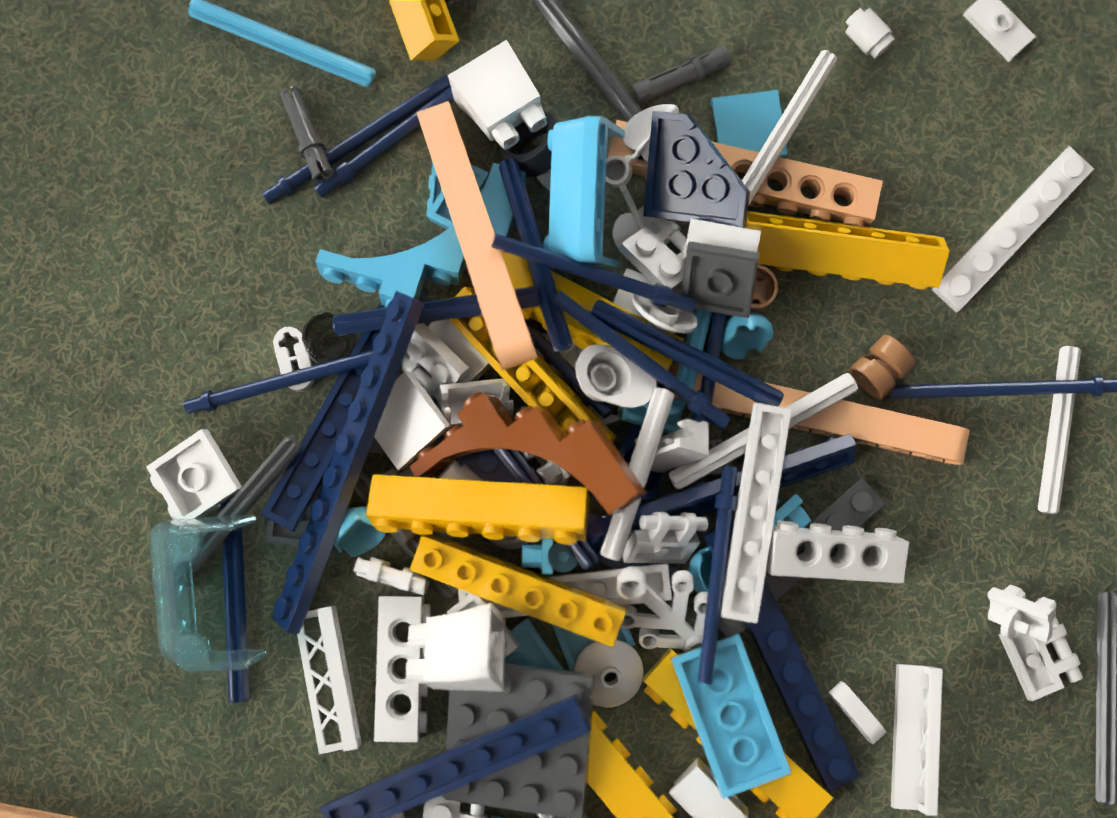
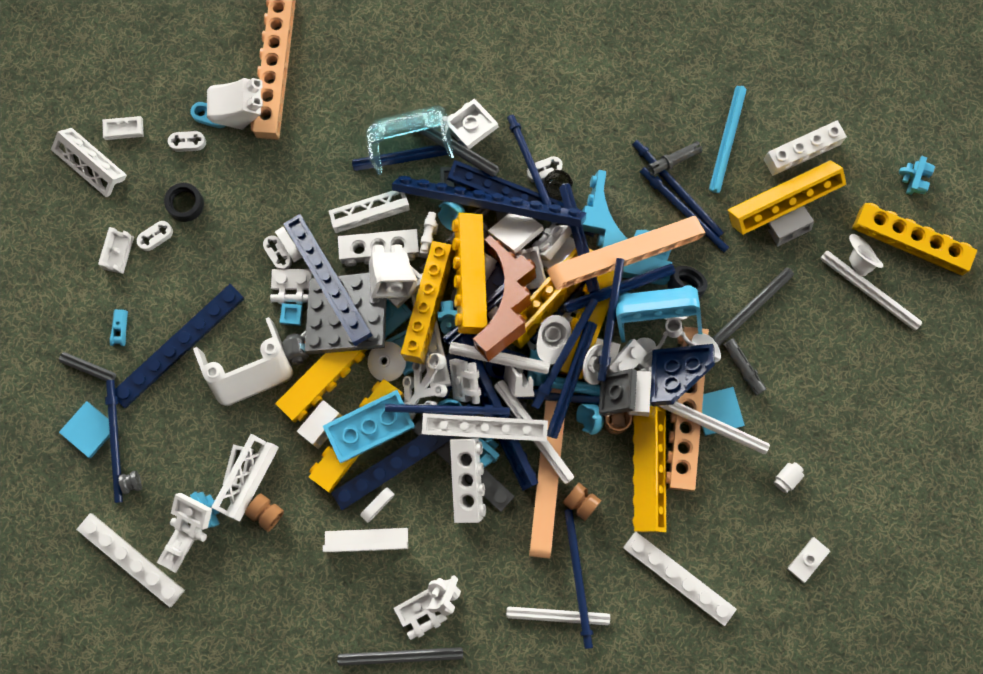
camera: 90 degrees right, 5 degrees down
white hips [448,40,547,150] -> none

